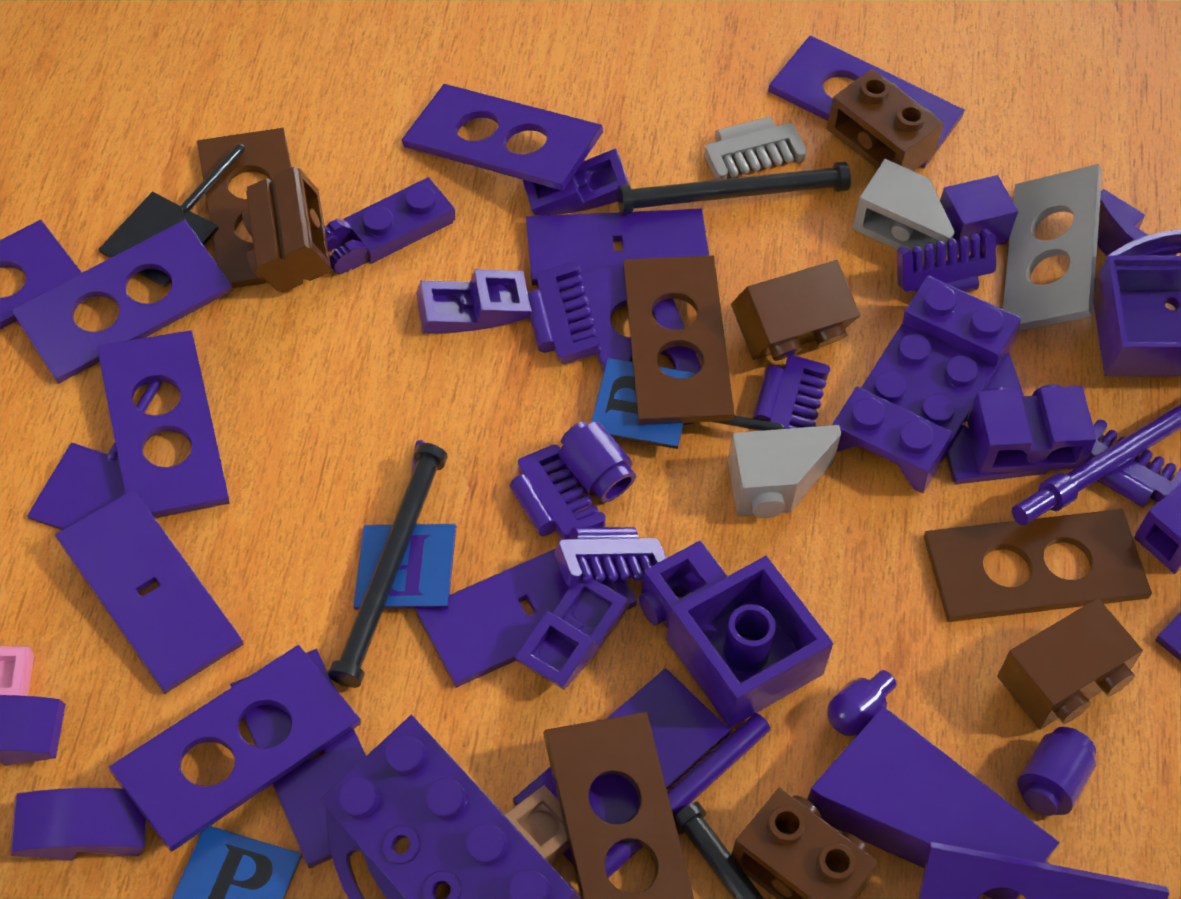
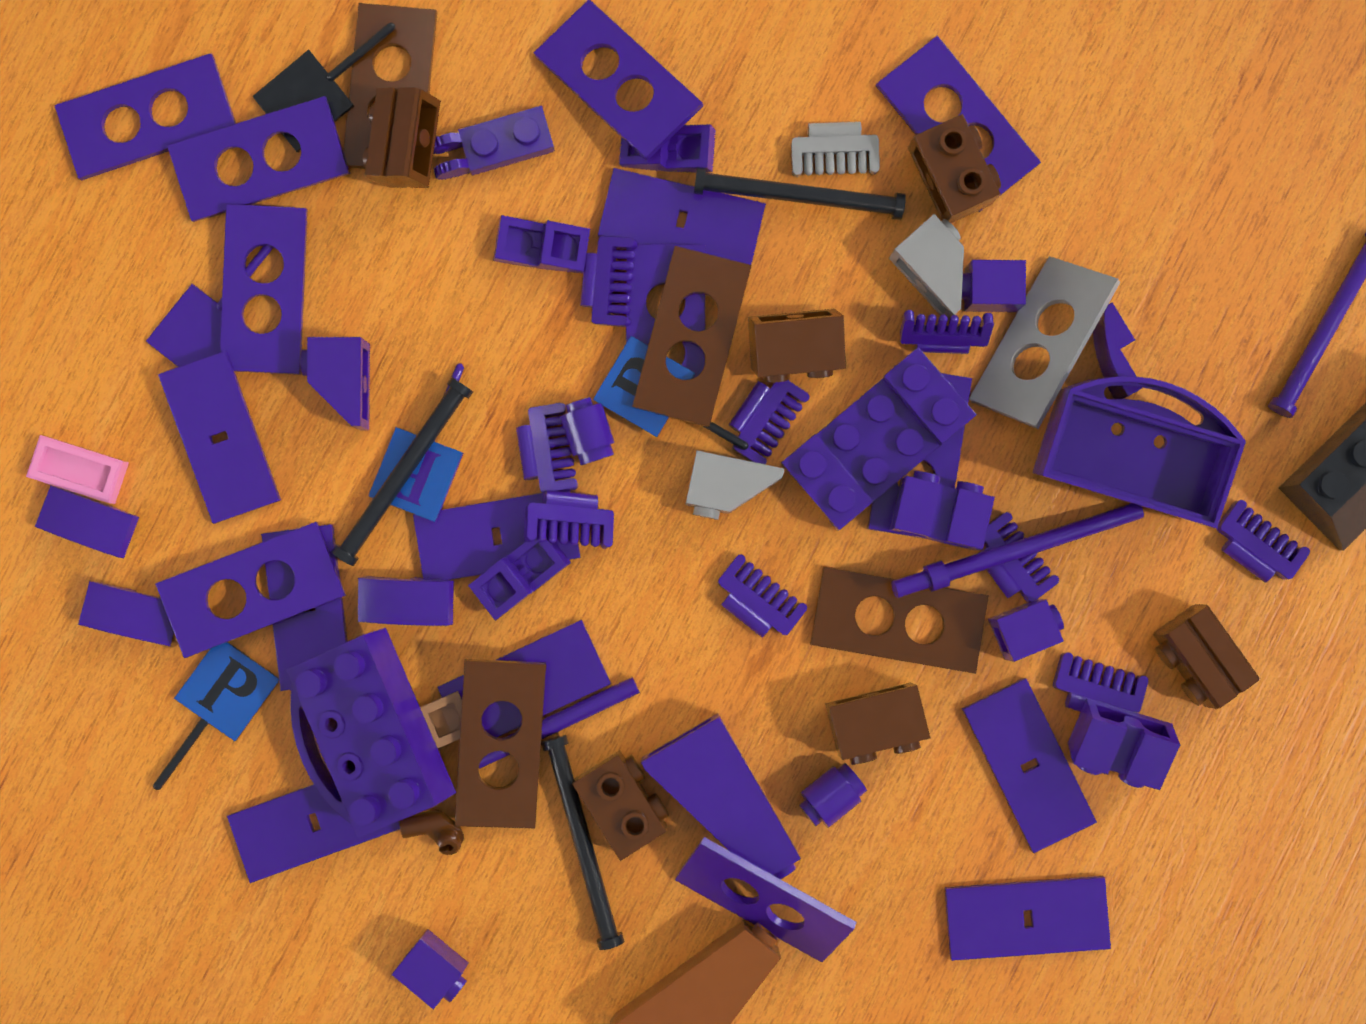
camera: 20 degrees right, 30 degrees up
dark purple brick [639,540,727,629] -> none
dark purple brick [666,556,834,728] -> none
dark purple cylinder [827,670,897,736] -> none
none -> dark purple slope [300,337,370,431]
none -> dark purple slope [358,576,454,626]
none -> dark purple piece [718,554,807,638]

